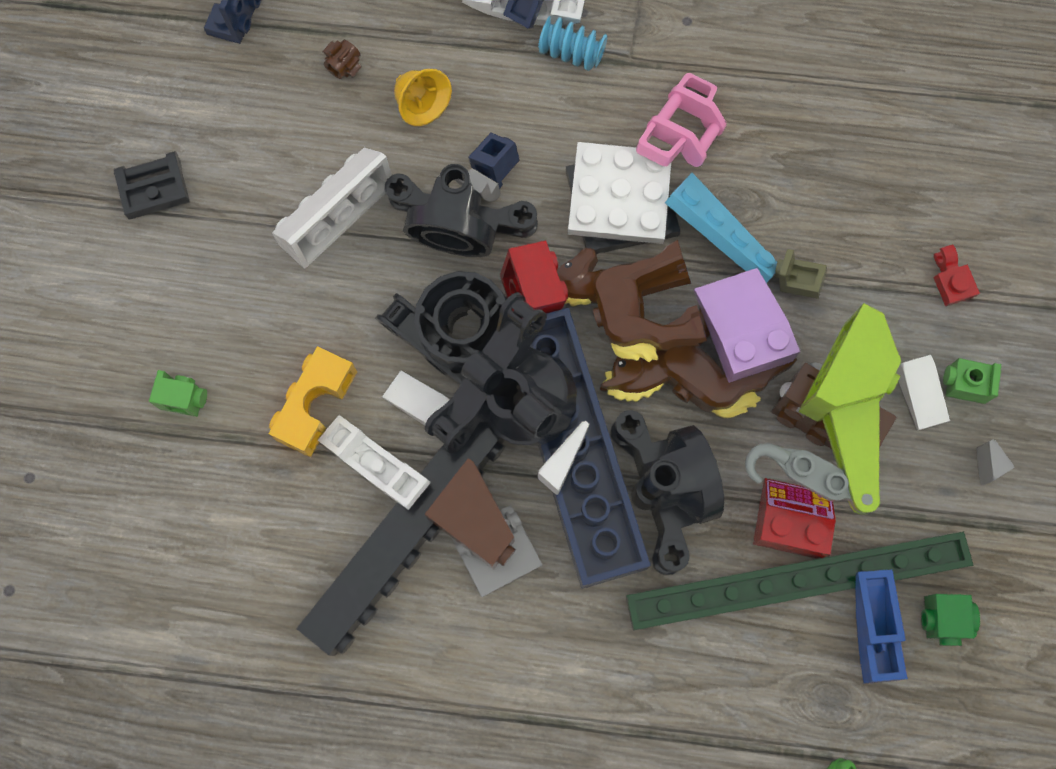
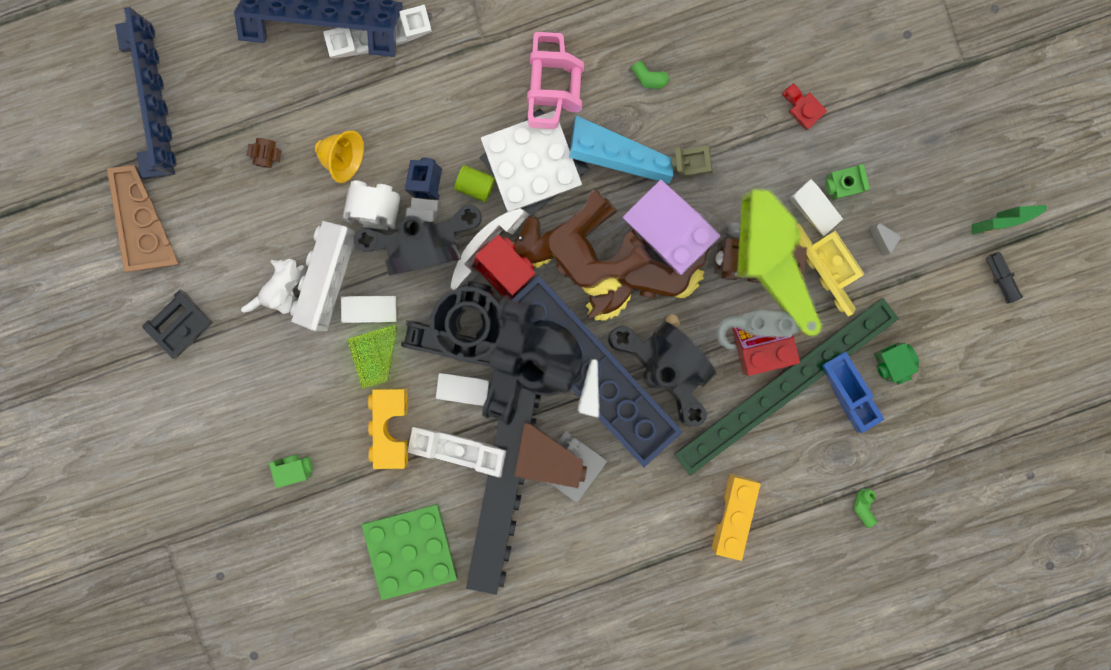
camera: 25 degrees left, 15 degrees up
medium azure piece [539,16,607,71] -> none
none -> medium nougat wing [107,165,180,273]
none -> white animal [241,258,307,314]
none -> white slope [341,296,397,323]
none -> white brick [343,181,401,230]
none -> clear neon green wing [347,324,397,389]
none -> bright green plate [362,503,458,600]
none -> white slope [451,208,530,290]
none -> lime piece [454,165,495,203]
none -> bright green arm [631,61,669,89]
none -> yellow arch [711,473,761,561]
none -> light yellow bracket [796,223,864,317]

